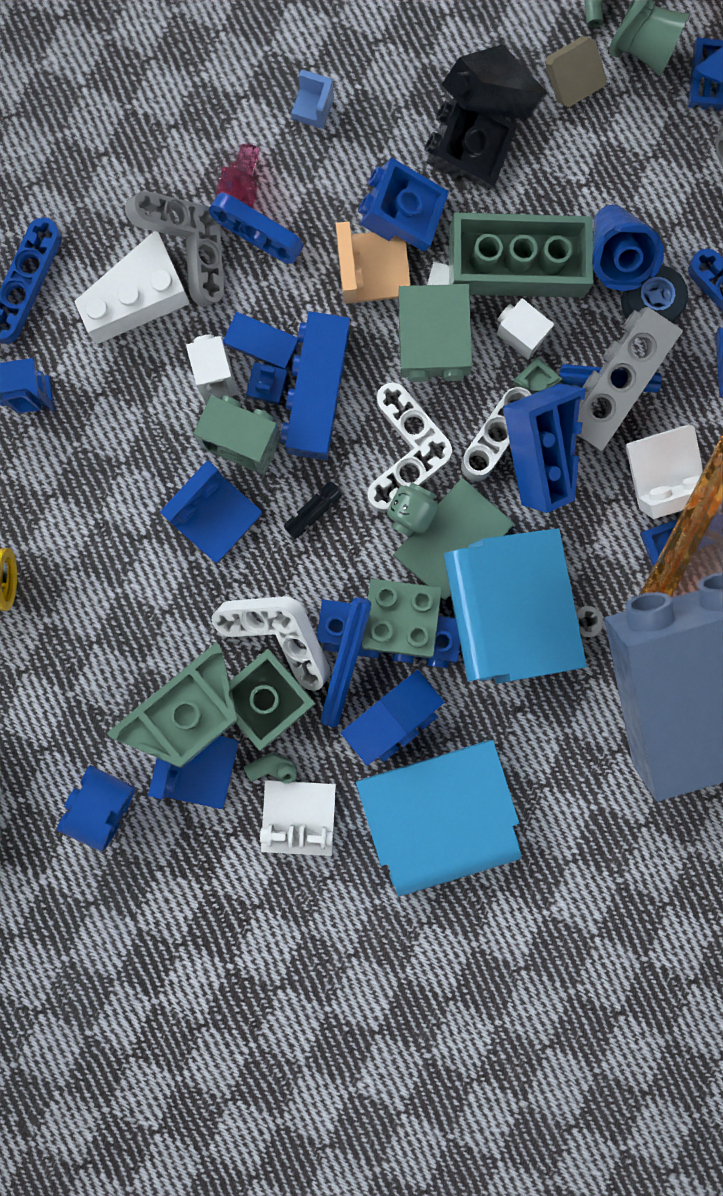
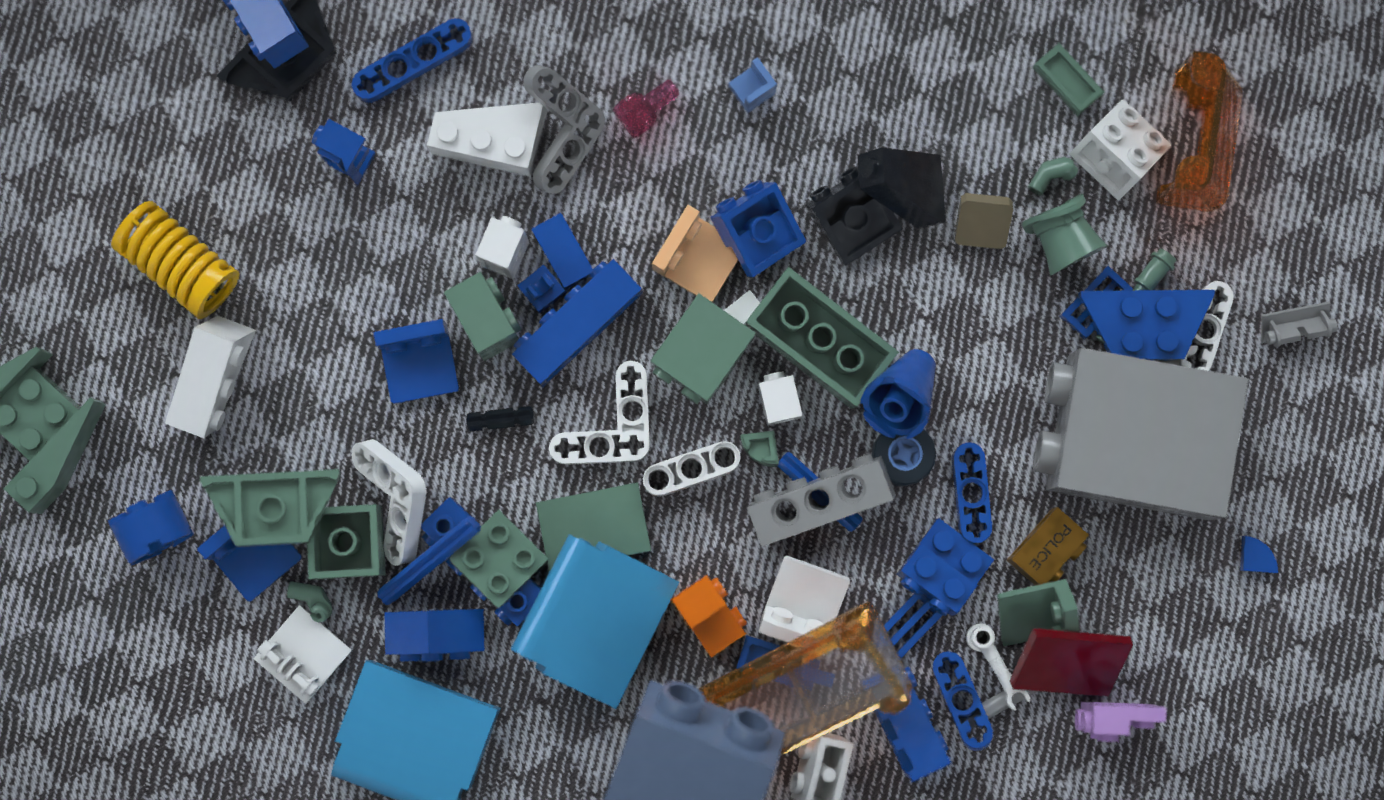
camera: 35 degrees right, 0 degrees up
blue beam [209,193,304,264] -> none
sand green head [387,482,439,537] -> none
blue wedge [503,384,586,513] -> none
light grey bush [575,606,603,638] -> none
none -> white wedge [165,316,256,438]
none -> orange brick [671,575,747,658]

